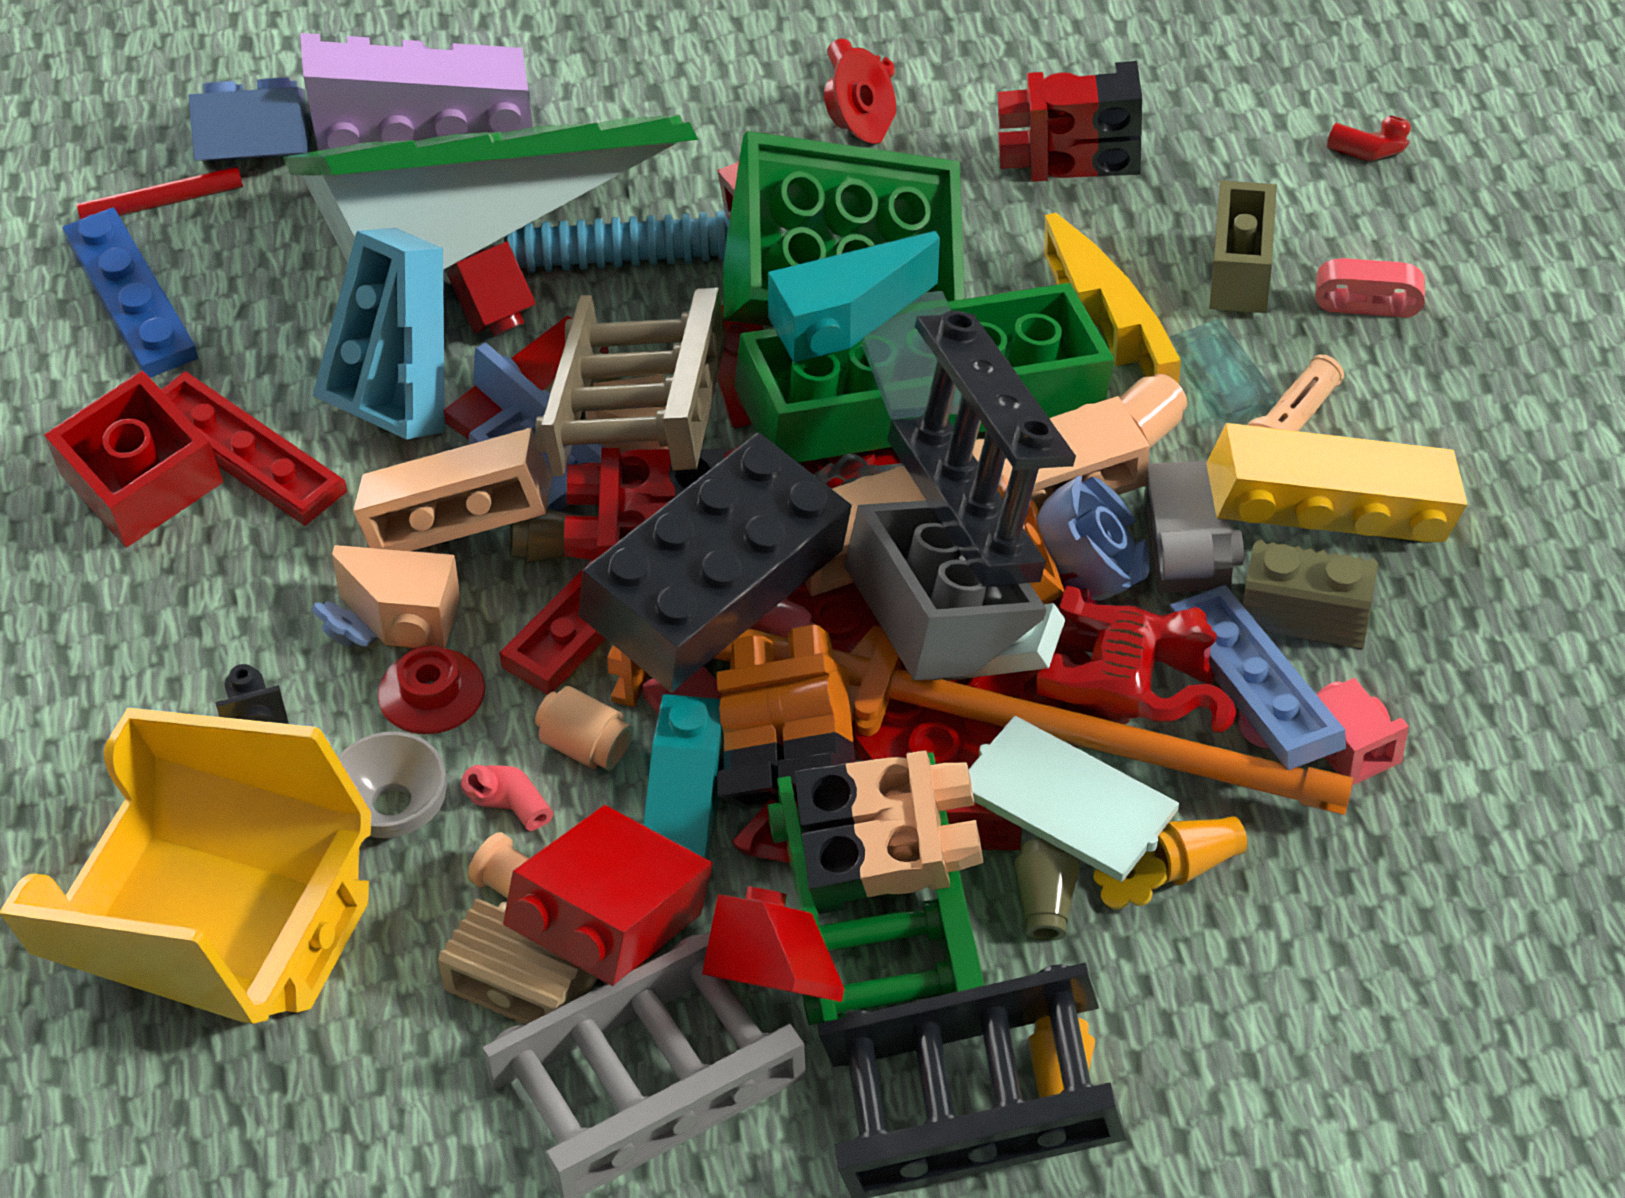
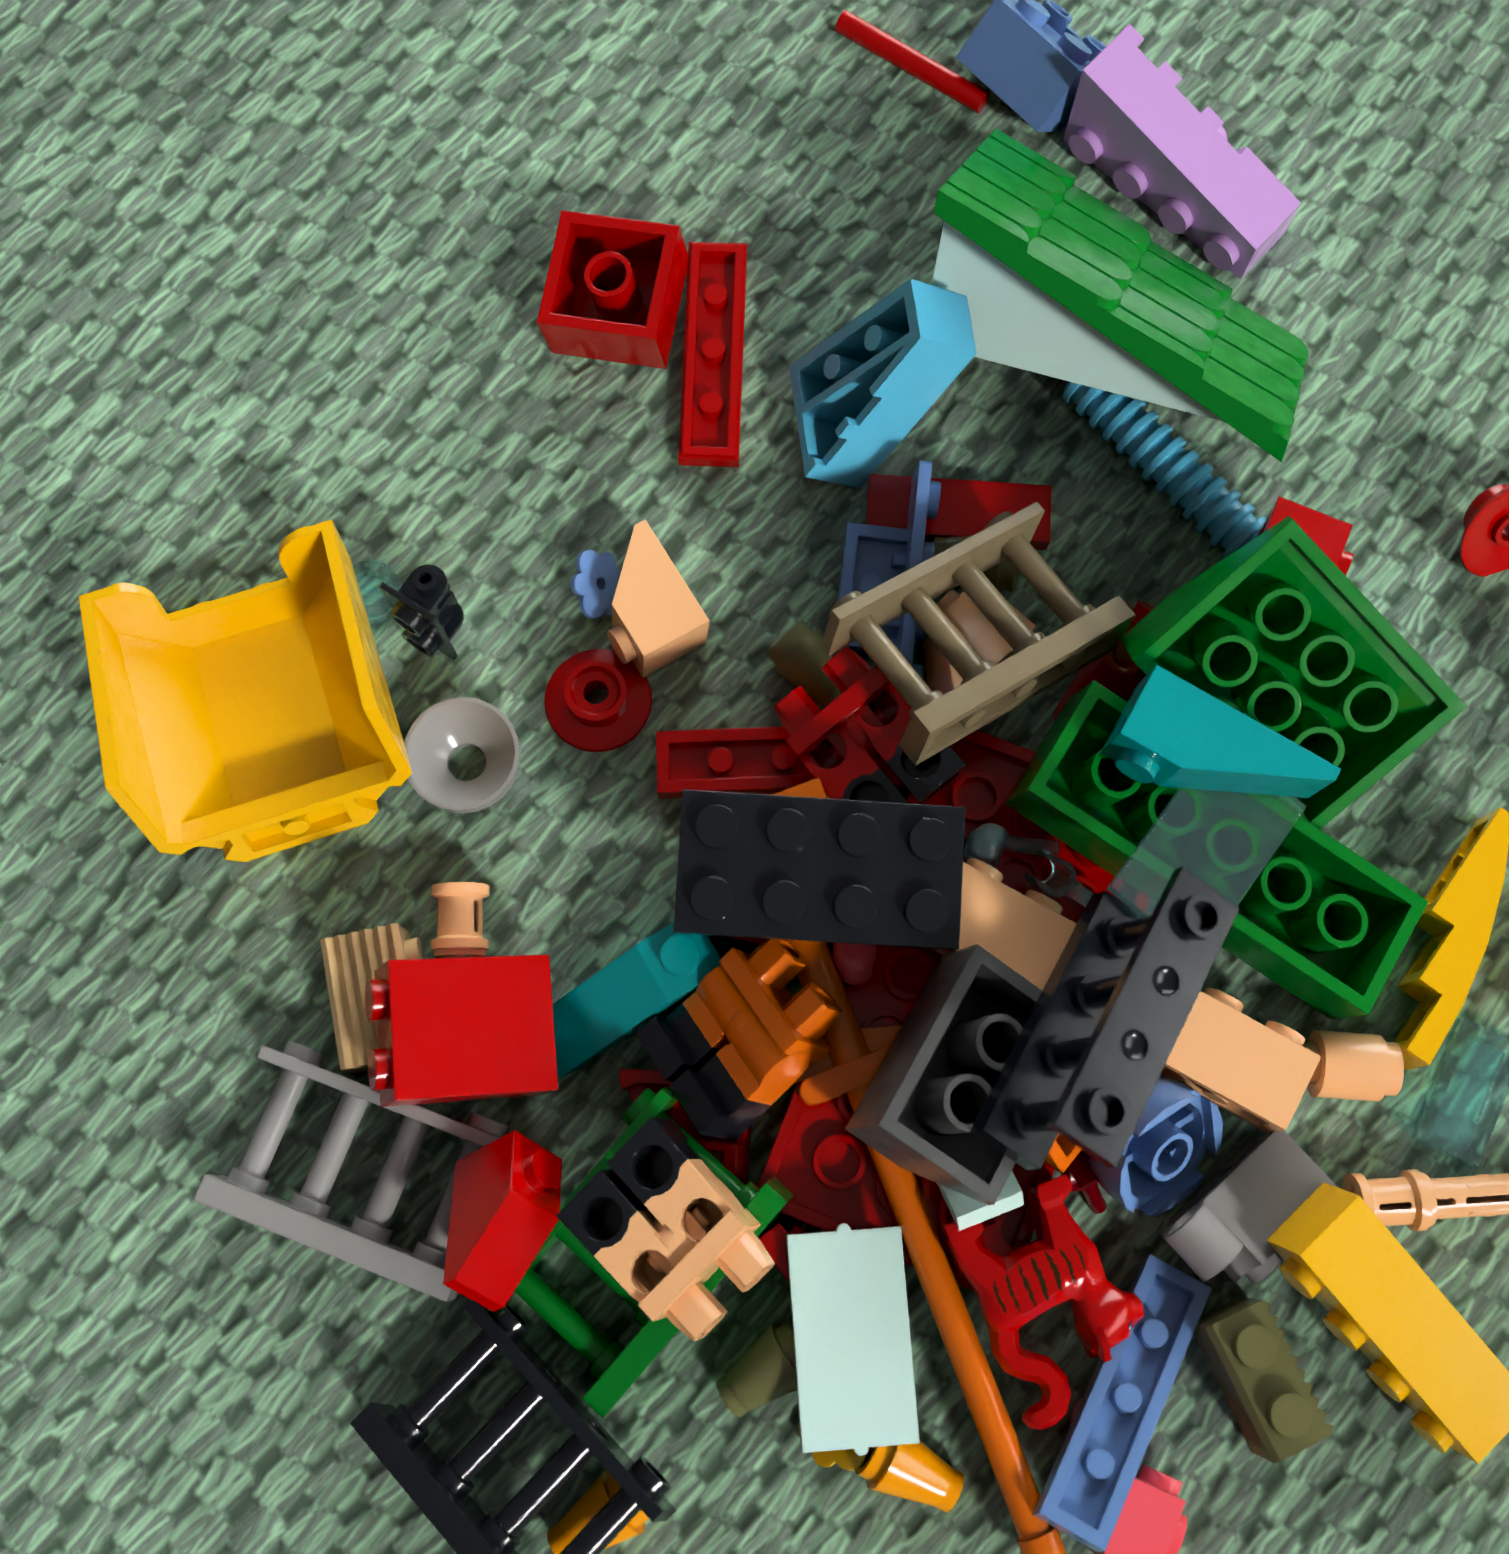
camera: 50 degrees right, 25 degrees up
blue plate [62,207,199,378] -> none
light nougat brick [353,428,552,551] -> none
red brick [446,241,536,337] -> none
coral arm [461,765,553,831] -> none
light nougat brick [535,686,634,771] -> none

